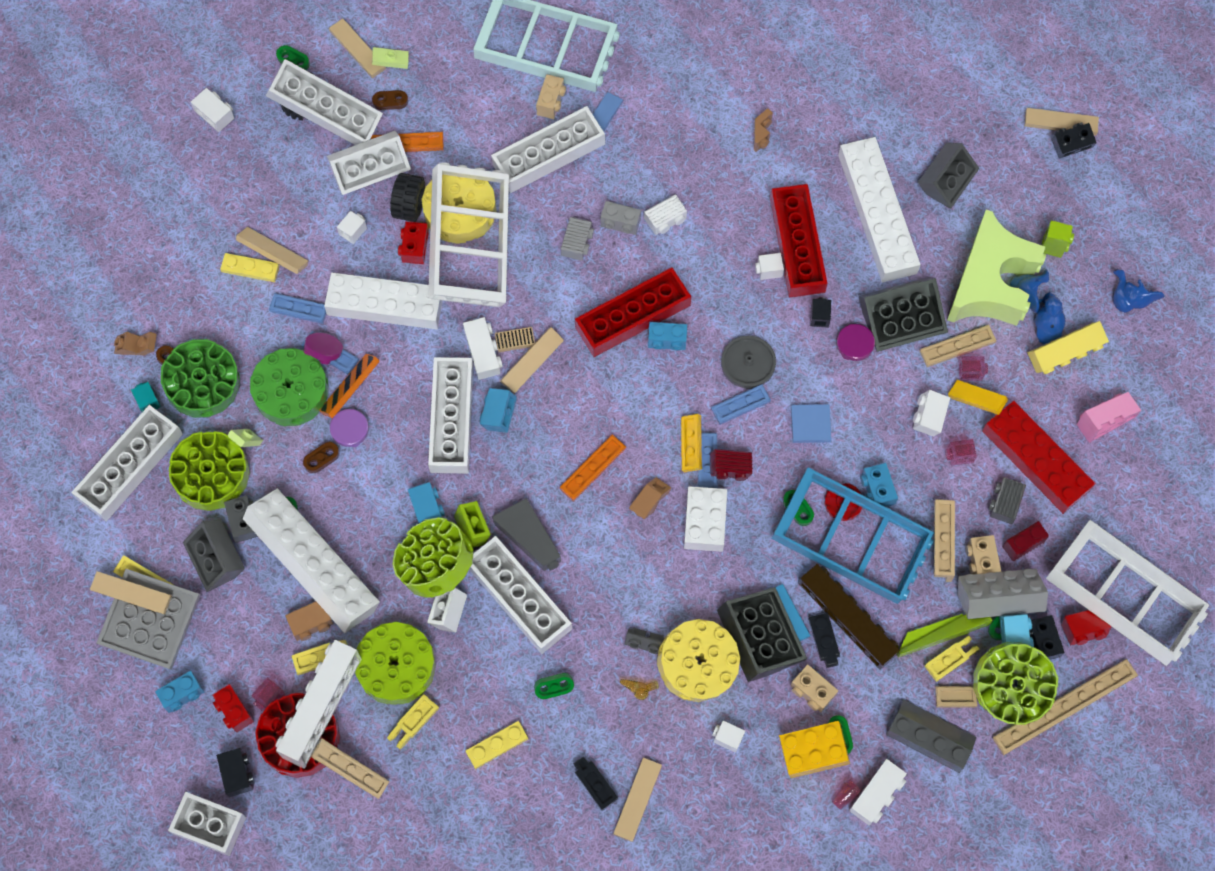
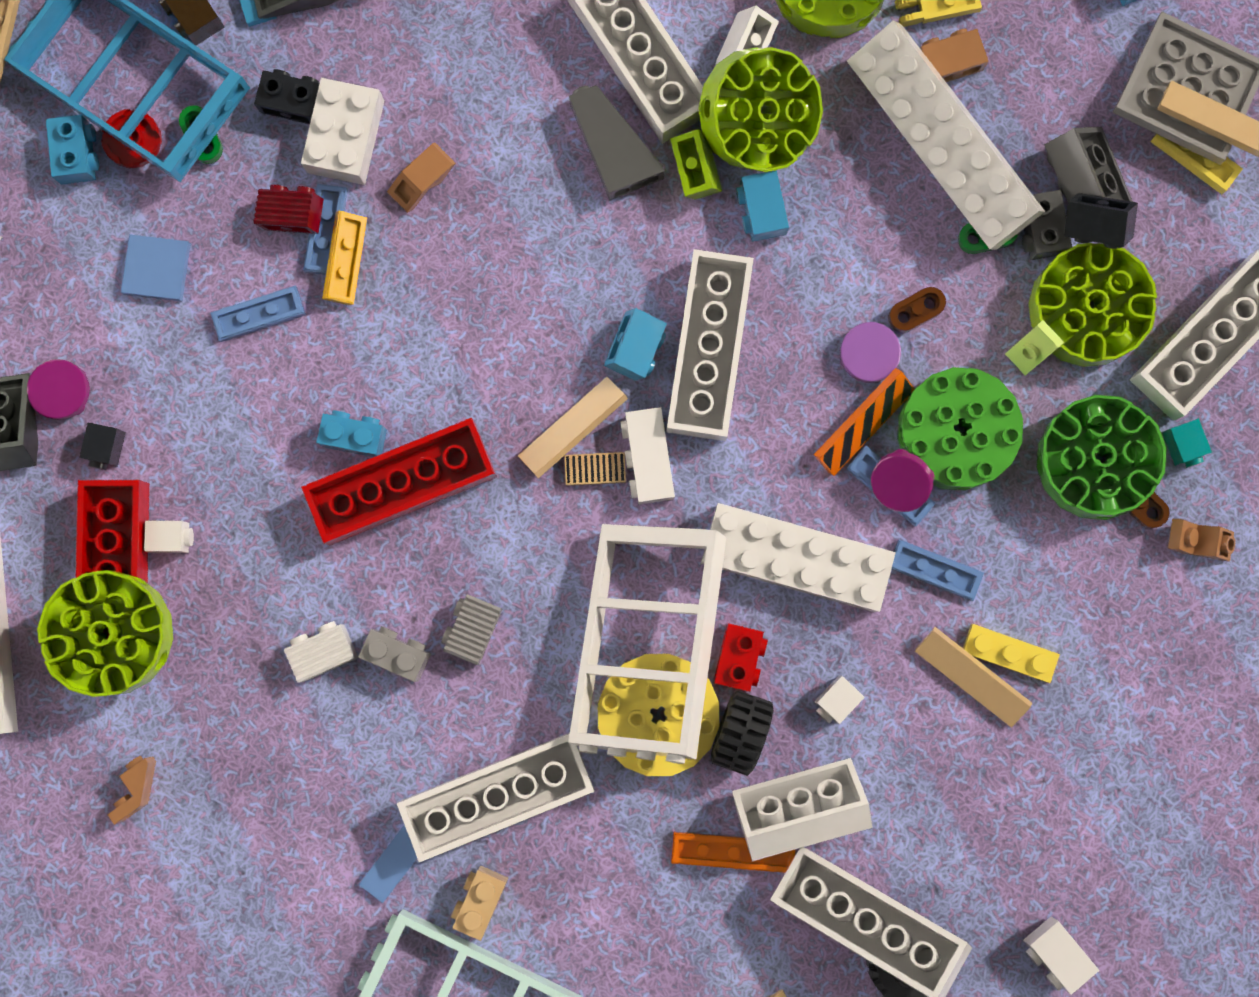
camera: 170 degrees left, 15 degrees up
reddish brown plate [372,90,408,110] -> none
orange tile [559,434,626,502] -> none
dark grey piece [721,336,776,389] -> none
none -> lime brick [37,570,174,697]
none -> black brick [254,69,320,124]
none -> black brick [1064,193,1138,249]

